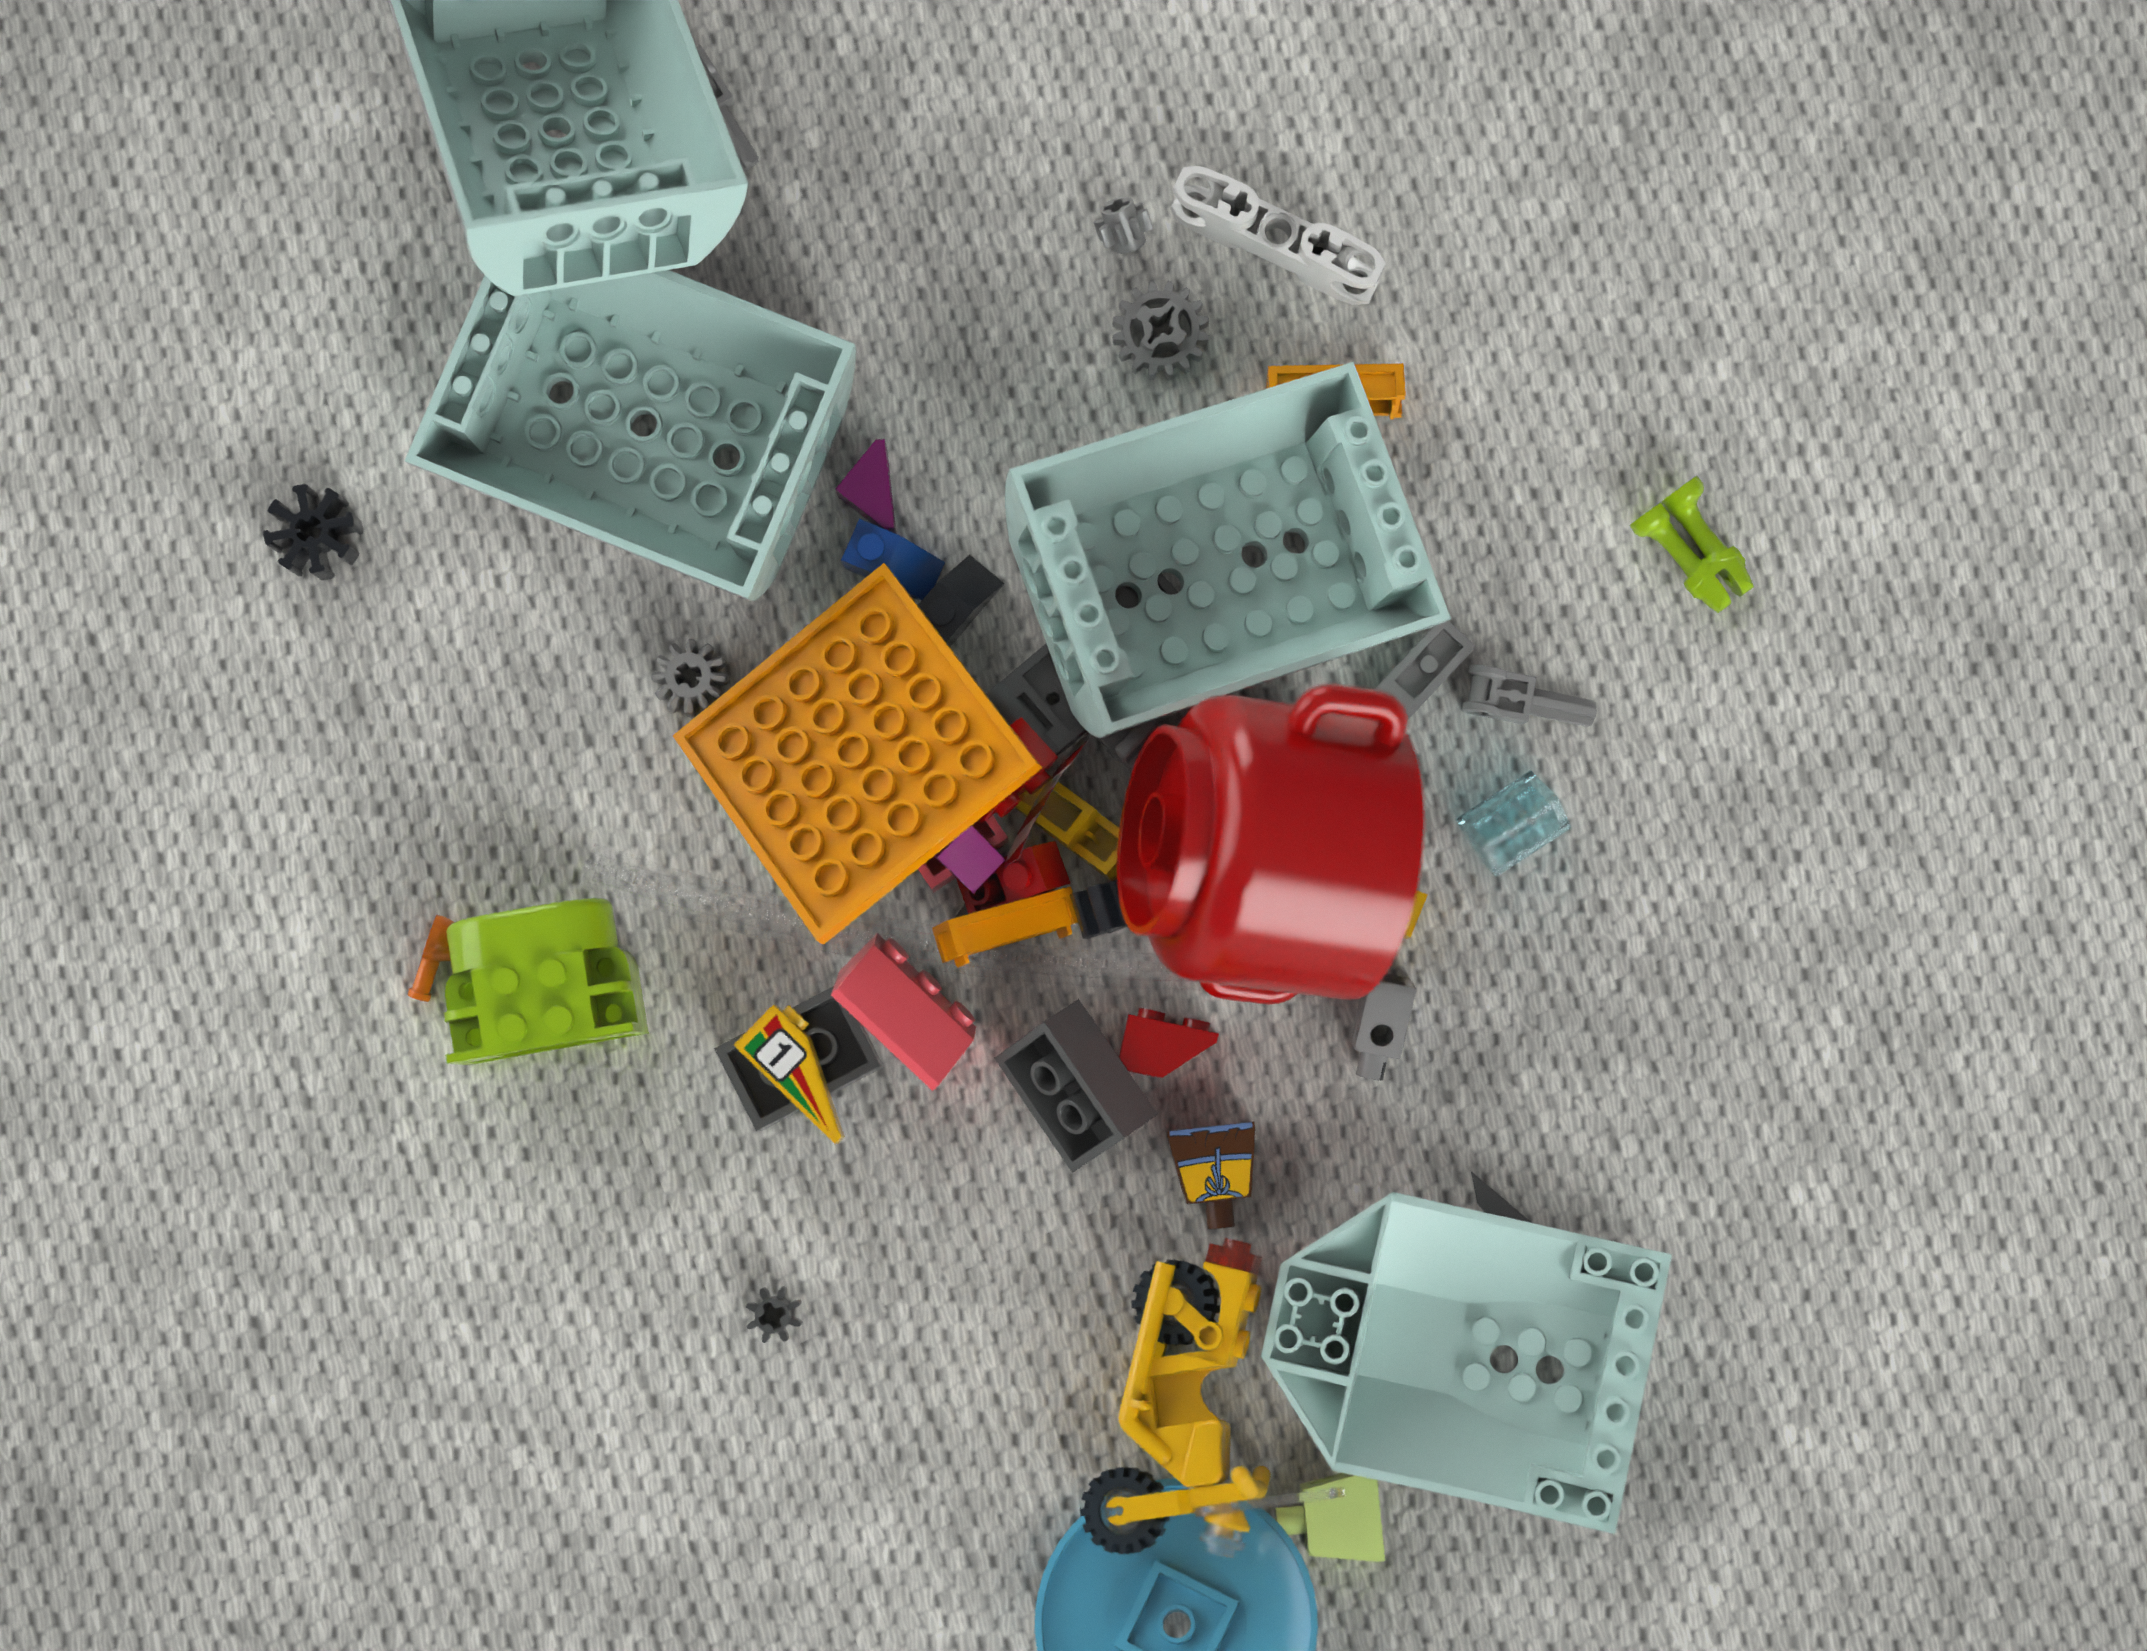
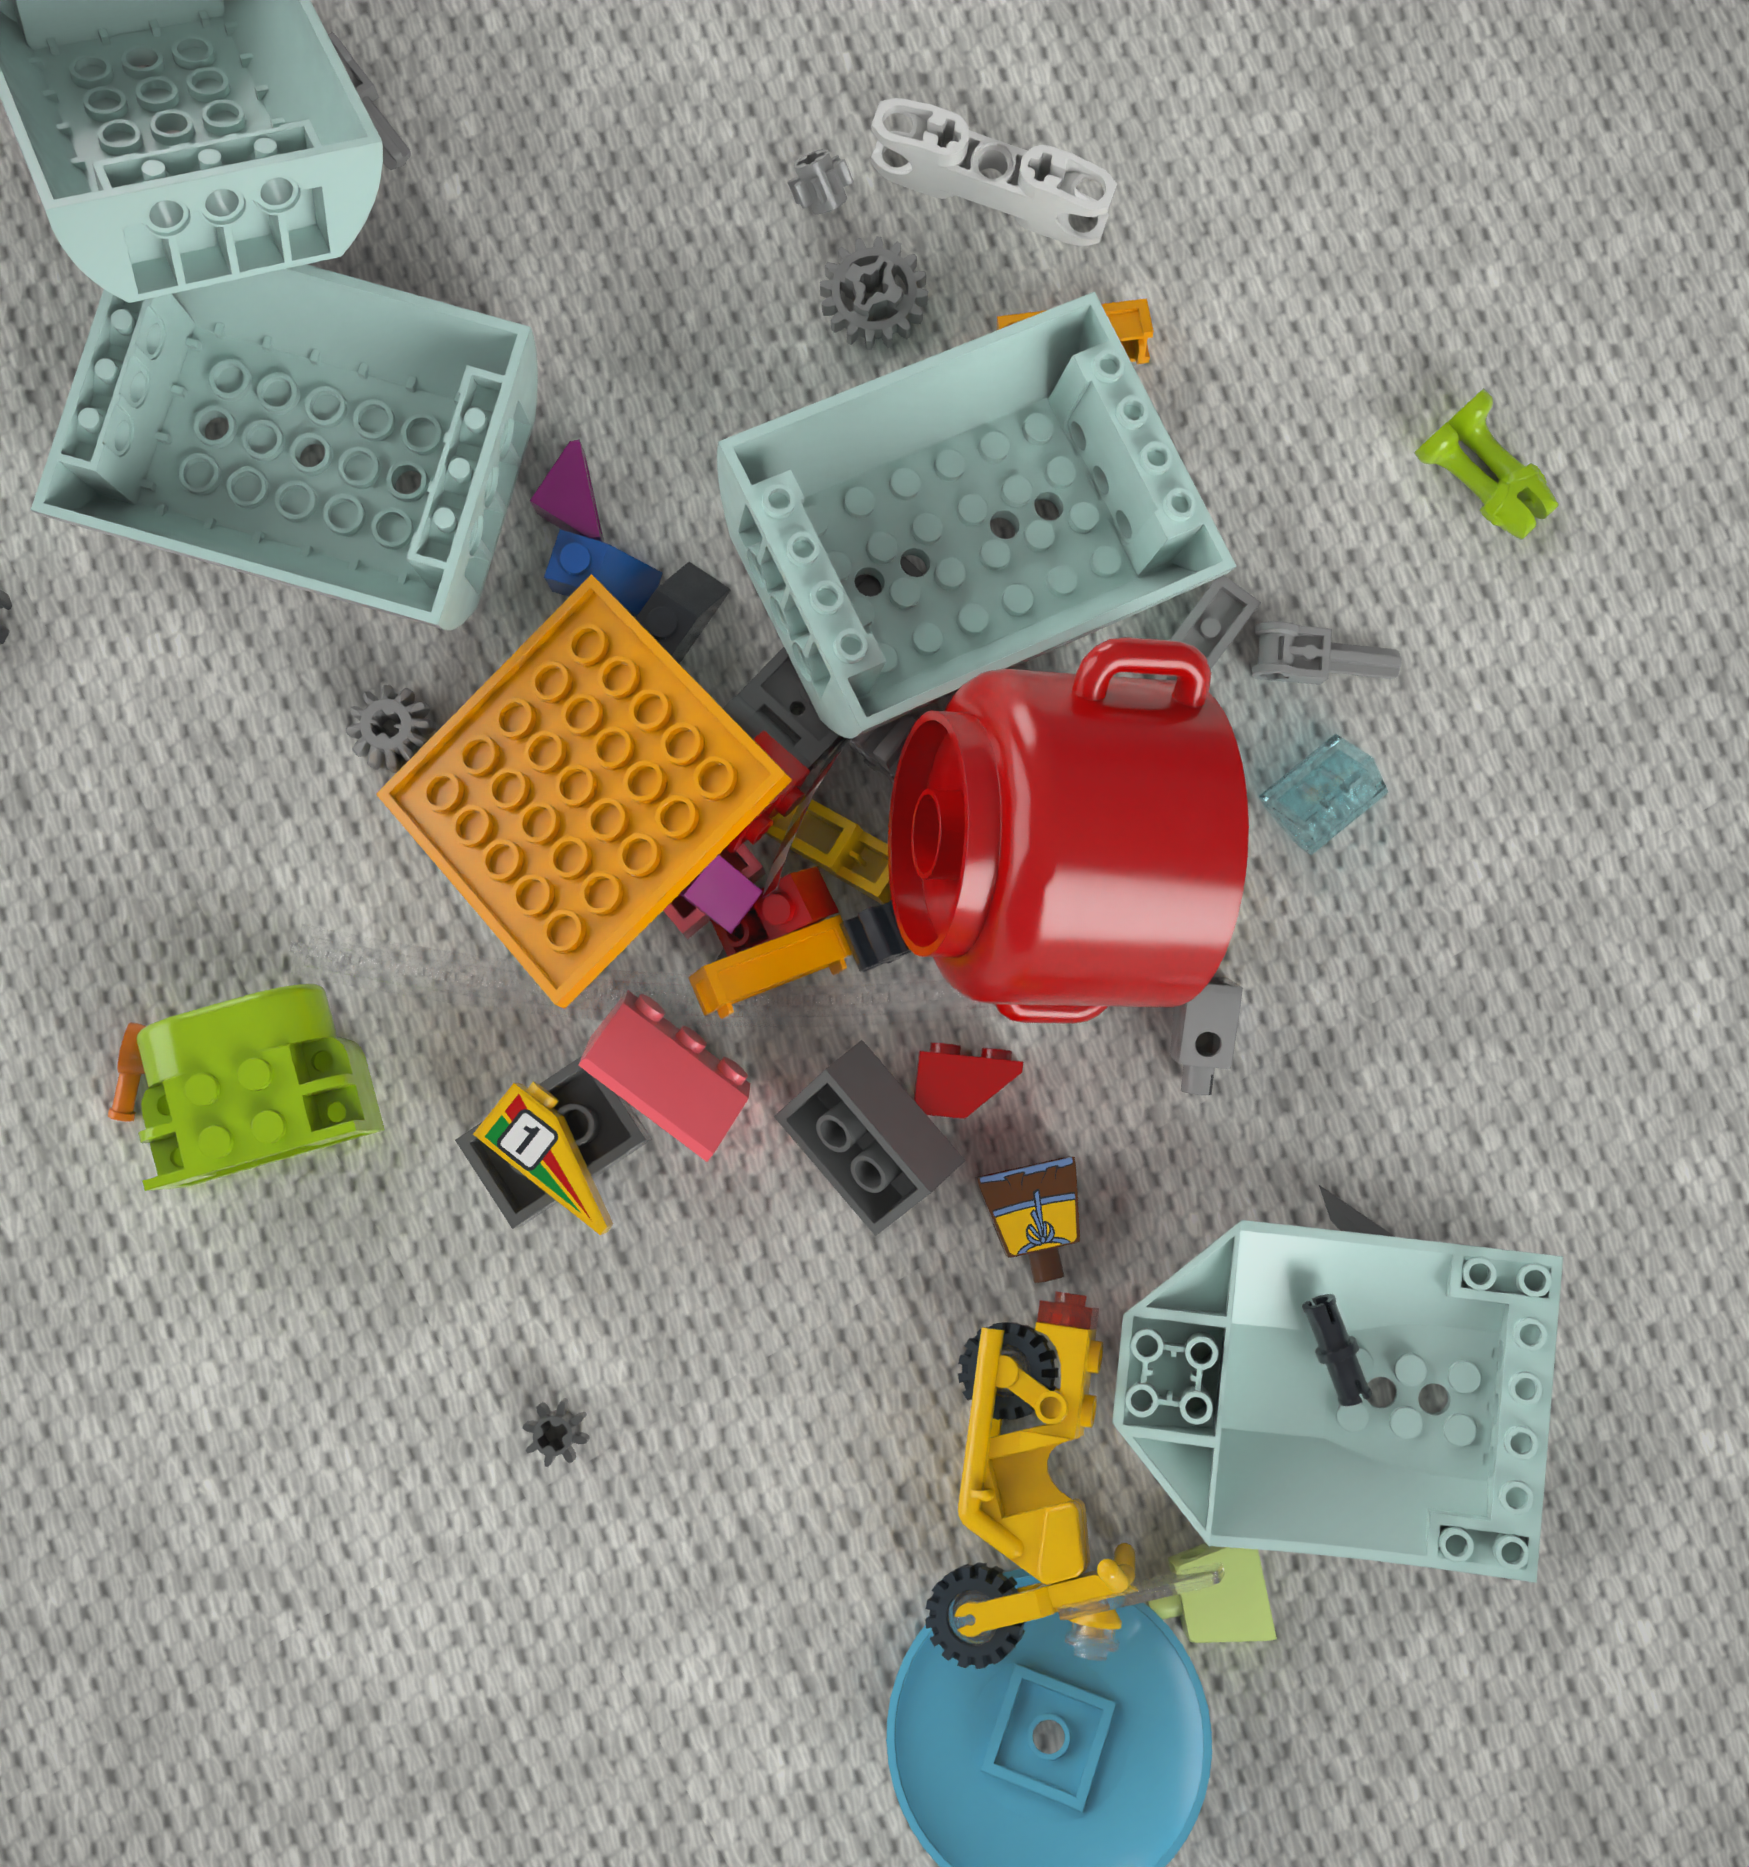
camera: 10 degrees left, 0 degrees up
none -> black pin [1302,1294,1372,1406]

